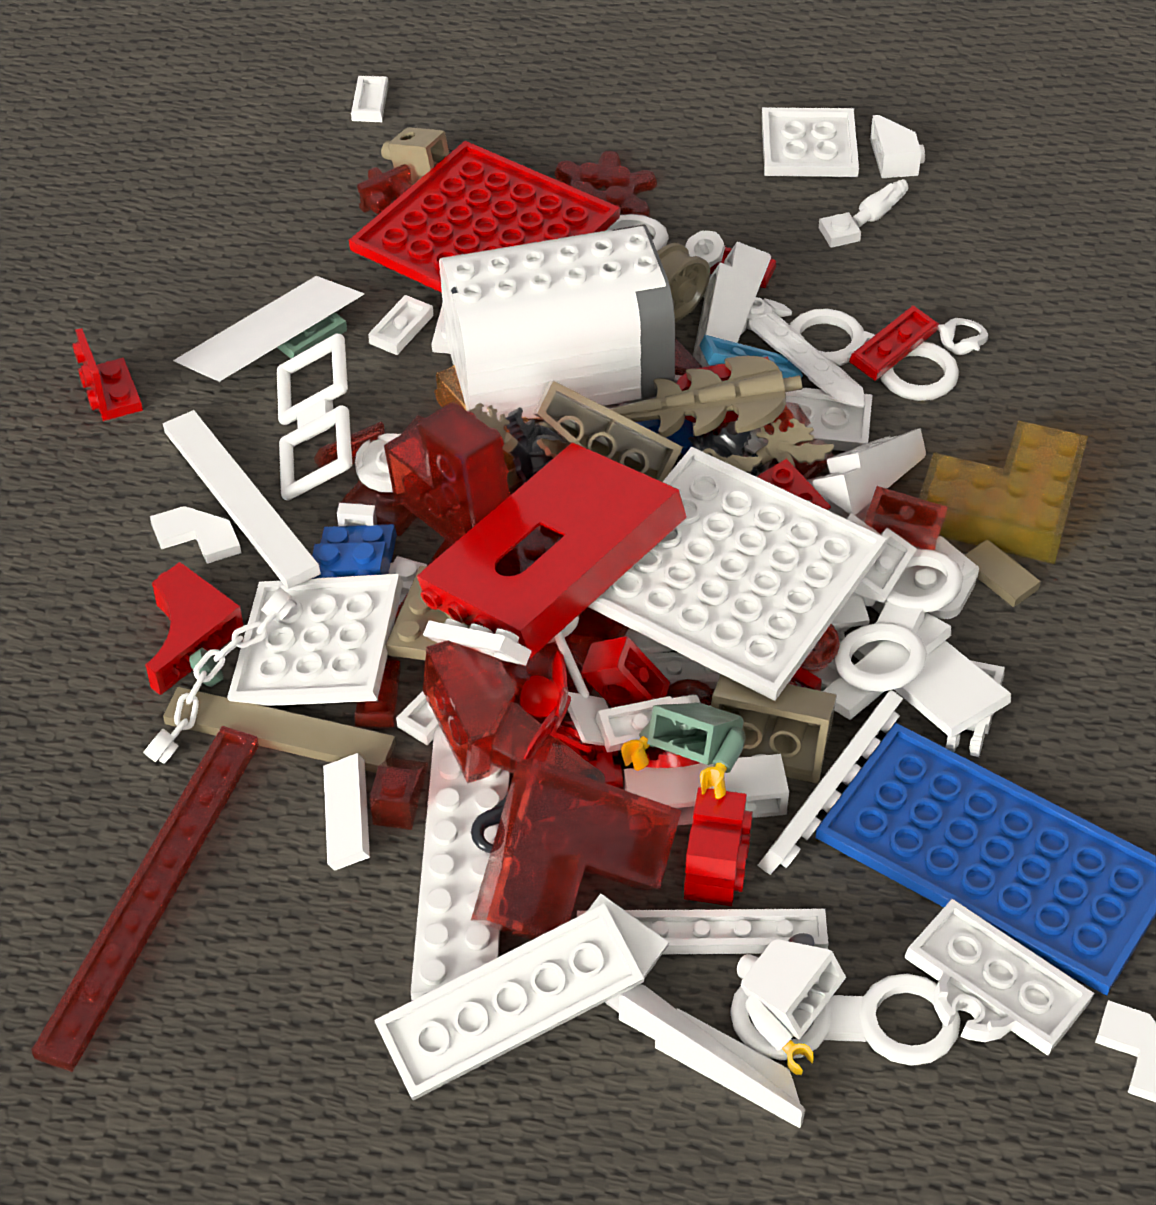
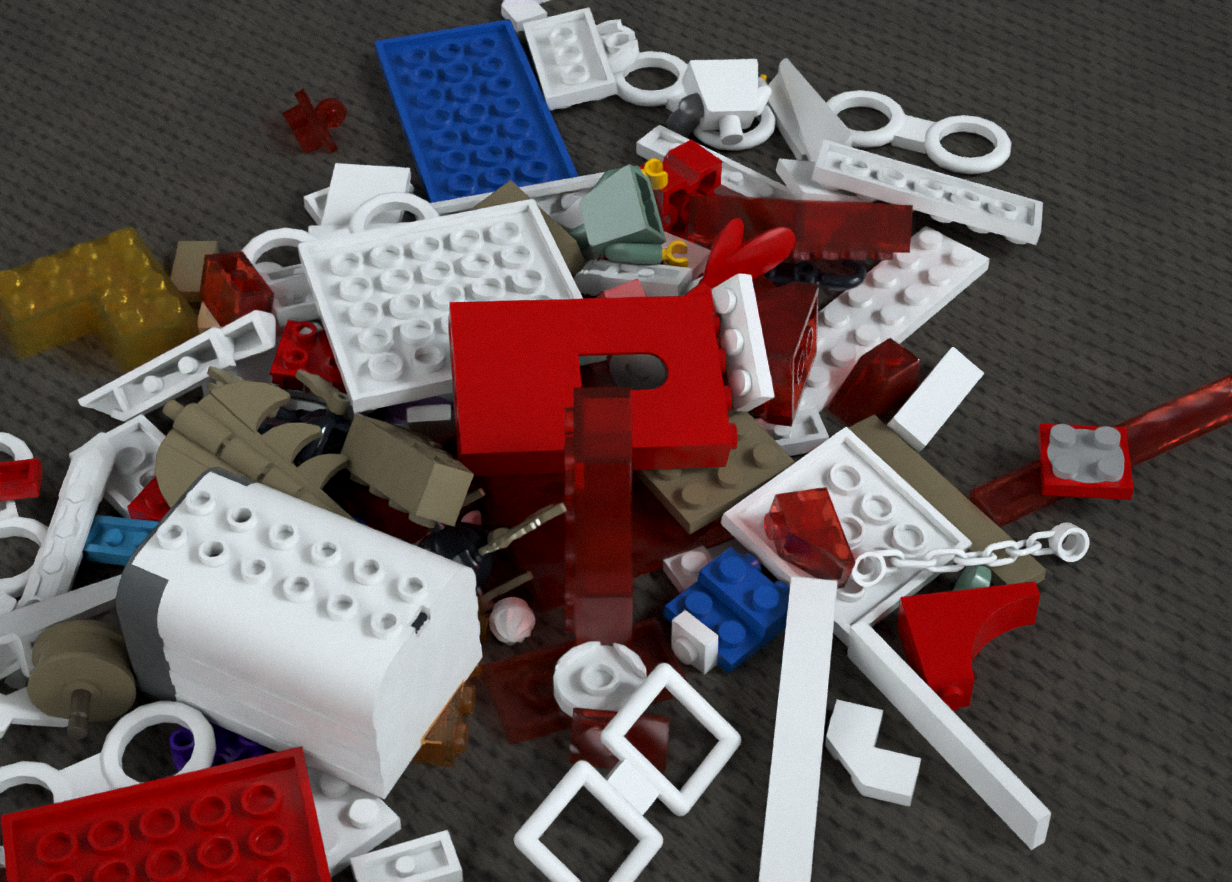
camera: 140 degrees left, 5 degrees down
none -> clear red hips [282,88,347,155]
none -> clear red slope [764,487,856,589]
none -> white bar [826,90,1011,175]
none -> white tile [847,620,1051,850]
none -> piece [1037,423,1134,500]

